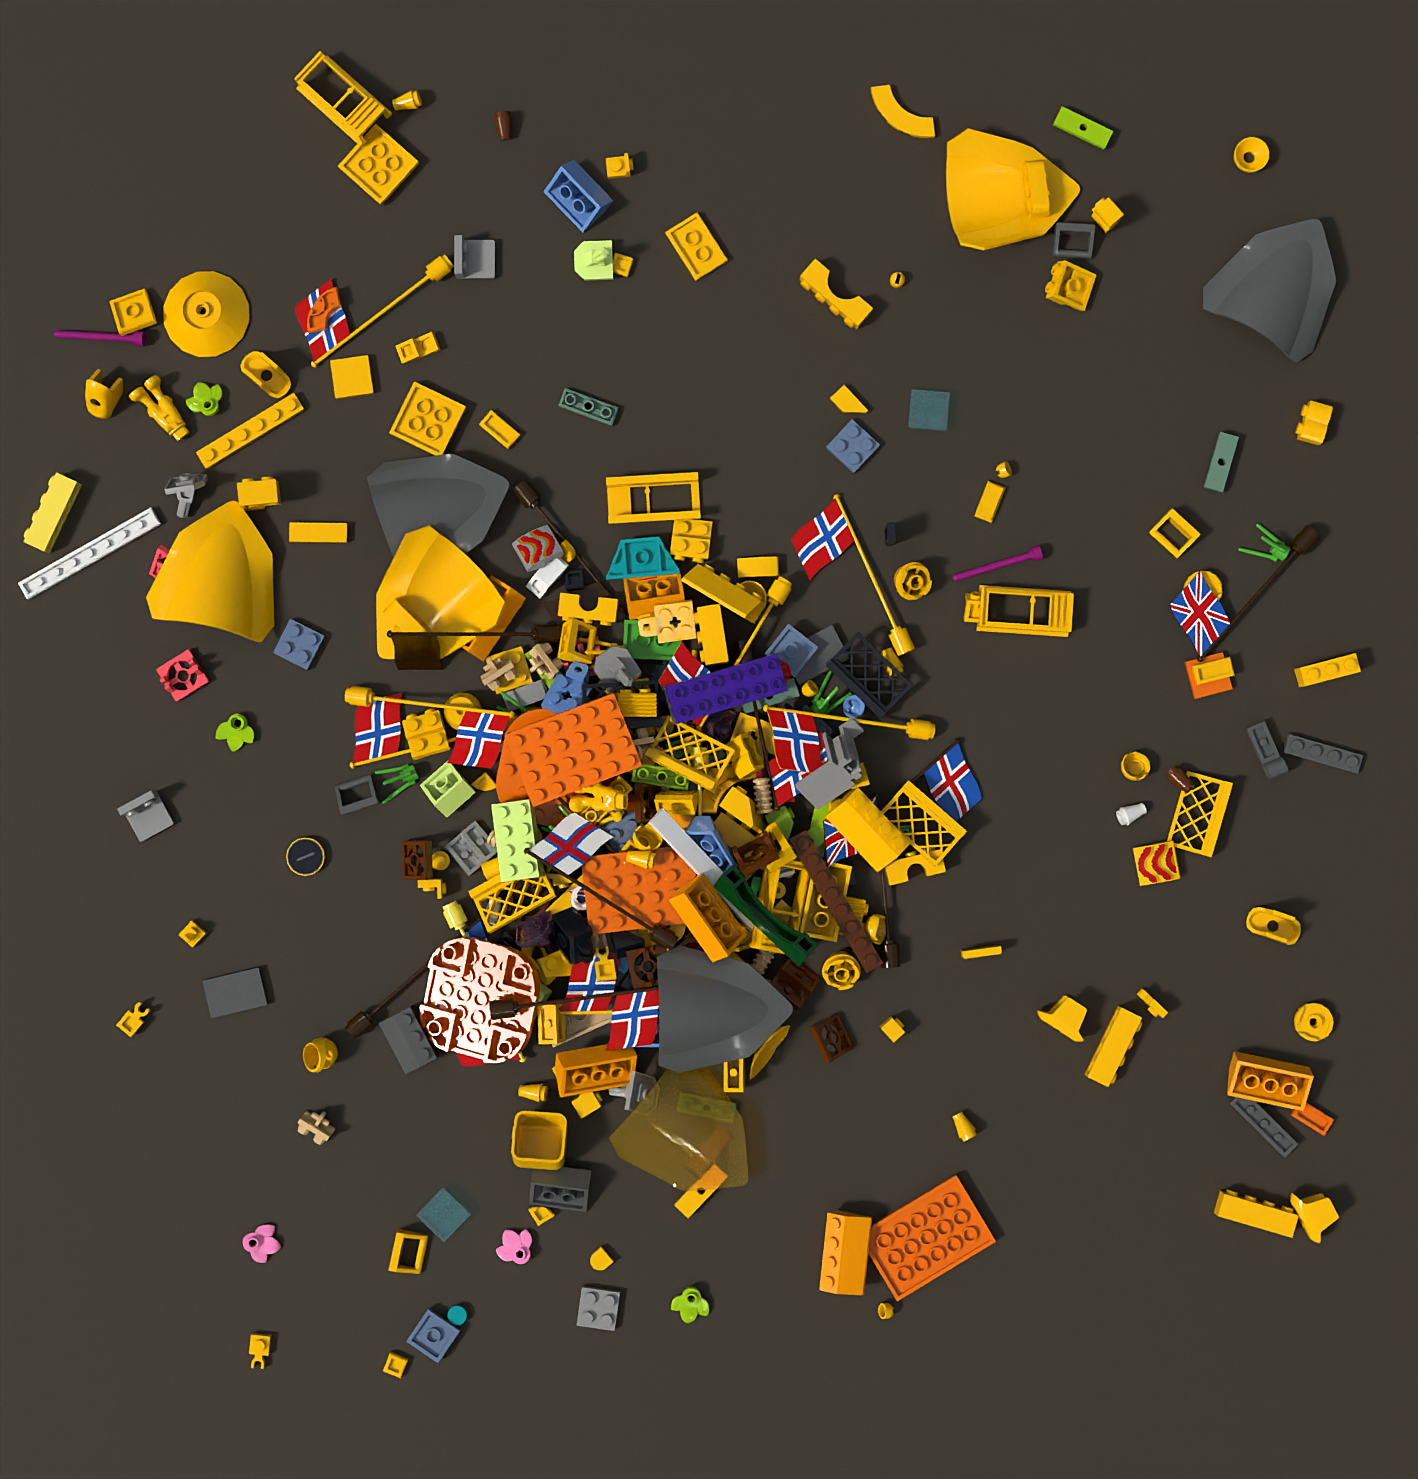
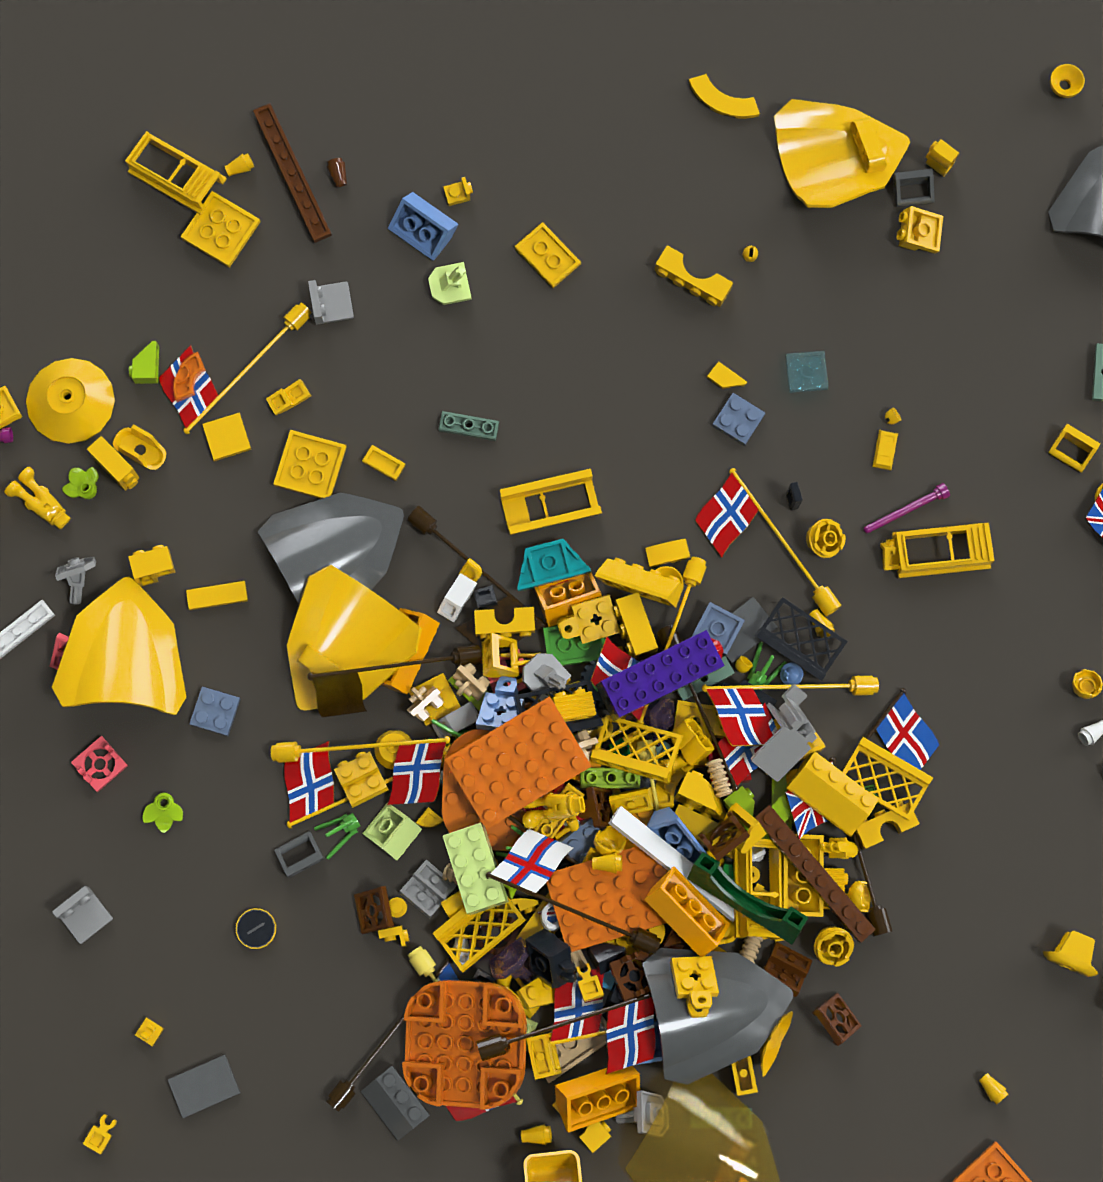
camera: 15 degrees left, 10 degrees down
yellow plate [196,393,305,470] -> none
yellow helmet [303,1037,338,1073] -> none
slope [512,525,563,572] -> none
yellow tile [613,253,634,278] -> none
yellow plate [670,519,712,563] -> none
yellow plate [879,1016,905,1042] -> none
yellow tile [961,945,1002,959] -> none
lime tile [1053,107,1113,150] -> none
none -> yellow brick [87,436,139,491]
none -> lime slope [129,341,159,384]
none -> reddish brown plate [253,103,332,243]
none -> yellow plate [670,956,719,1018]
none -> yellow arm [821,837,858,859]

